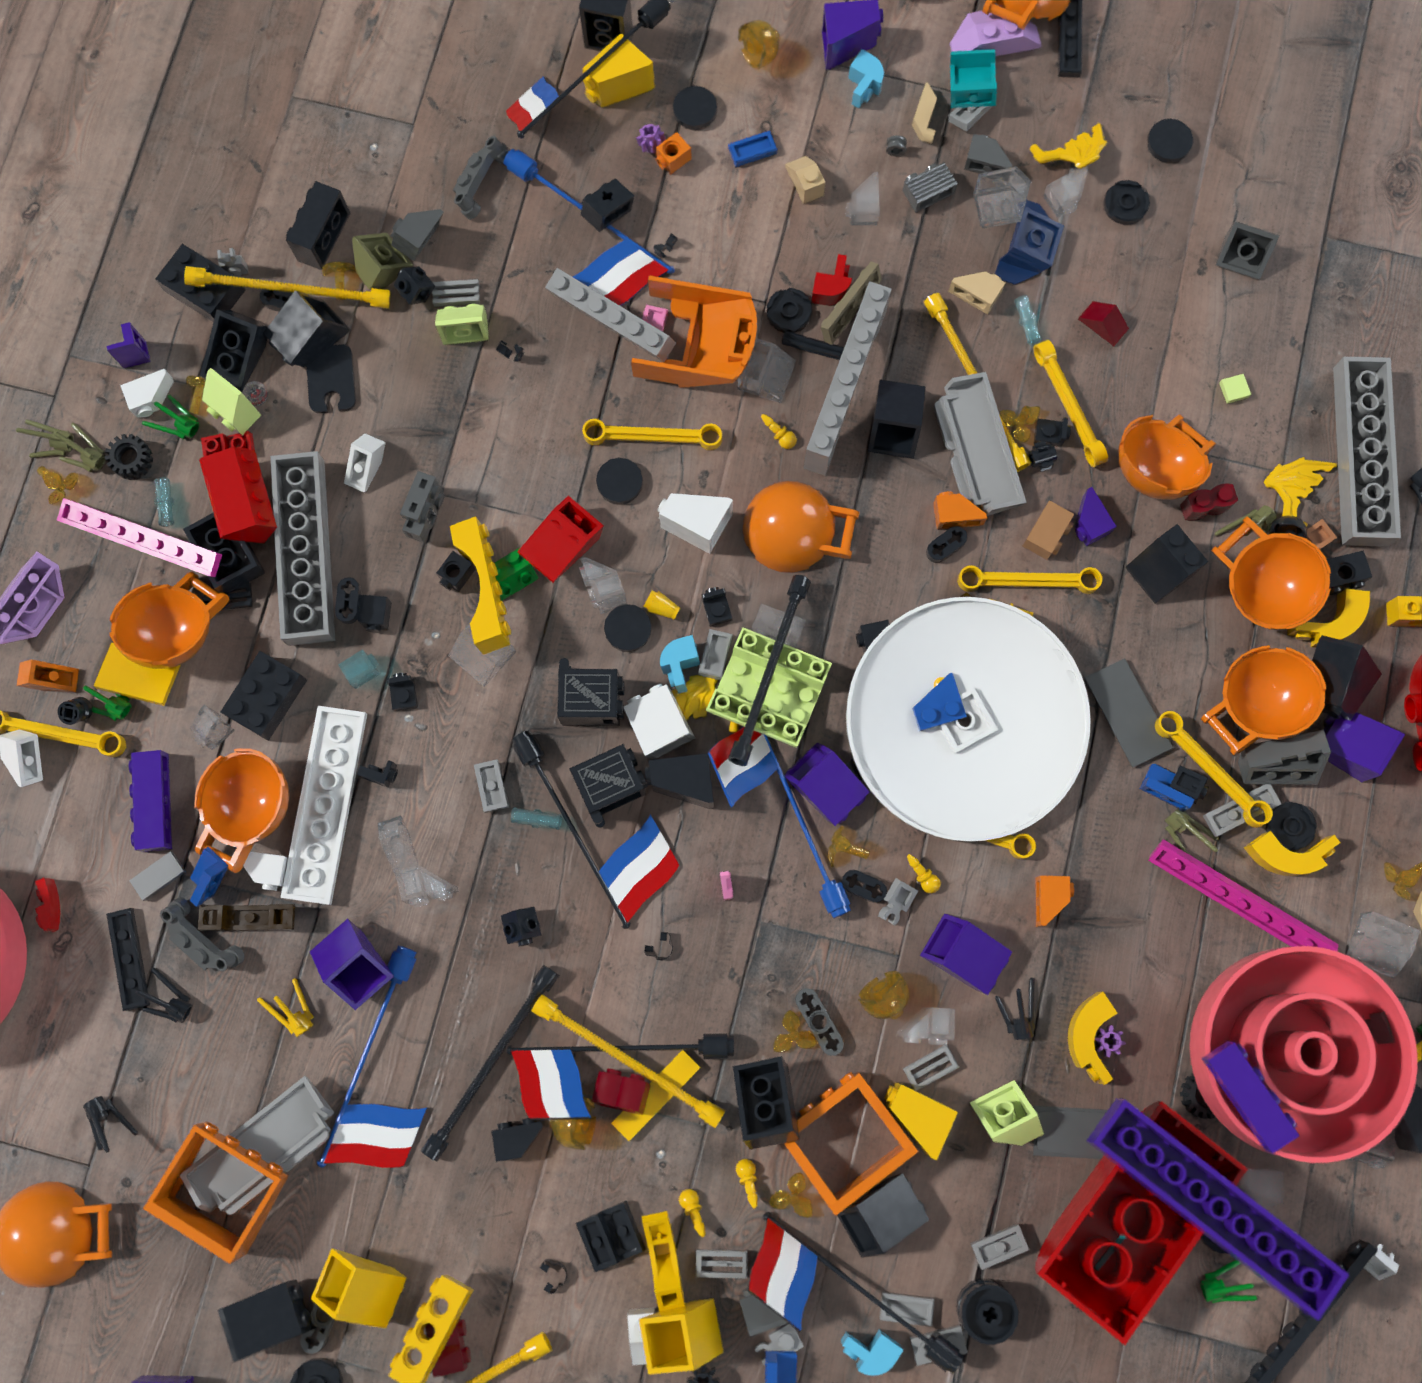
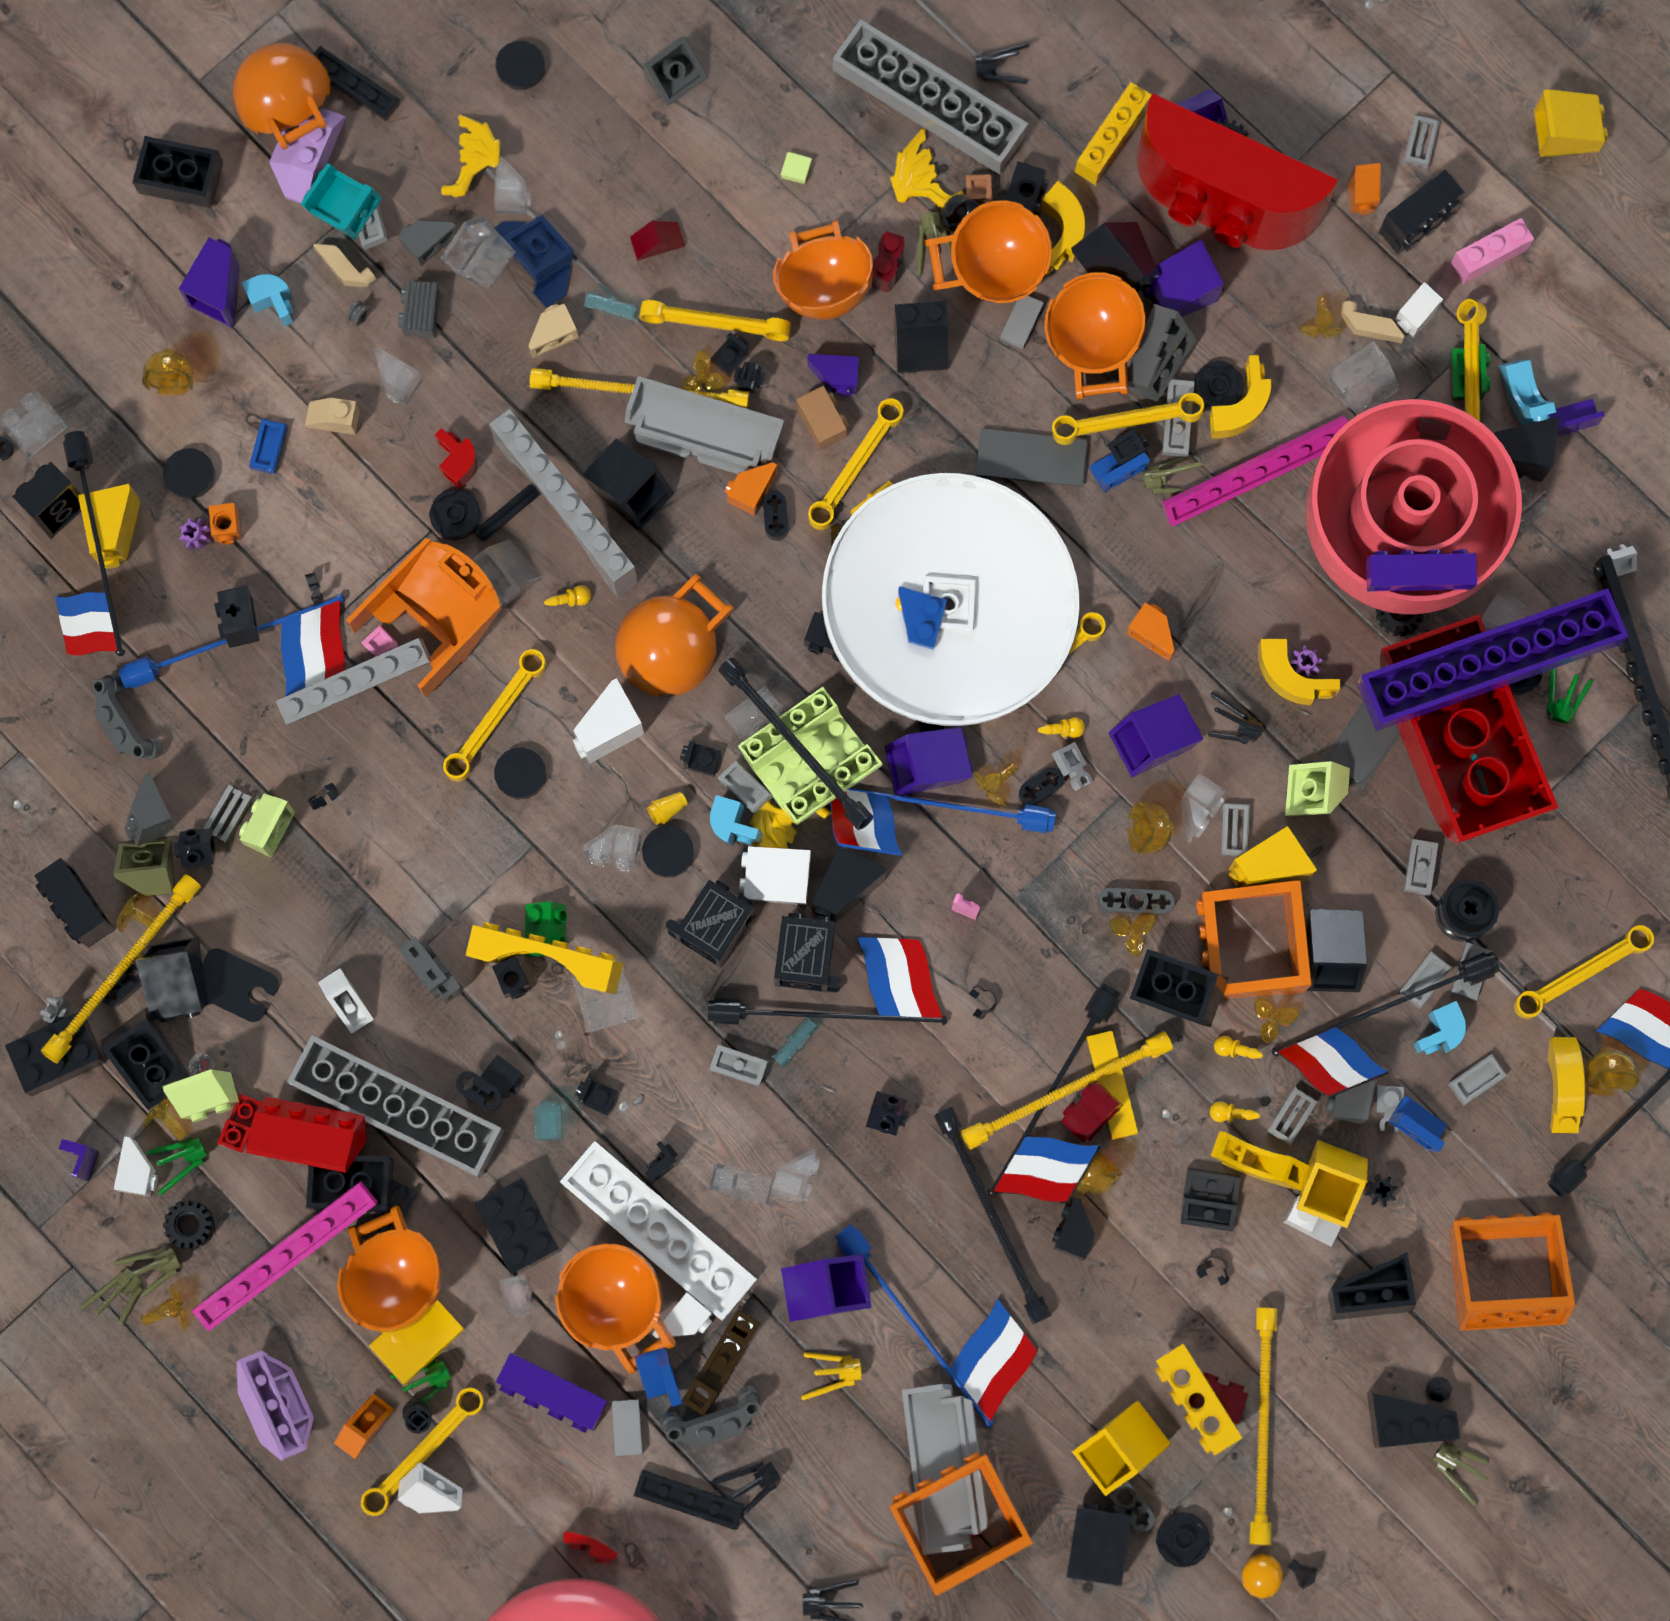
camera: 60 degrees left, 0 degrees up
clear light blue pin [154,478,174,527] -> none
red slope [518,495,604,583] -> none
dark tan plate [821,261,882,345] -> none
black tile [1103,180,1150,225] -> none
none -> light grey tile [1000,296,1044,349]

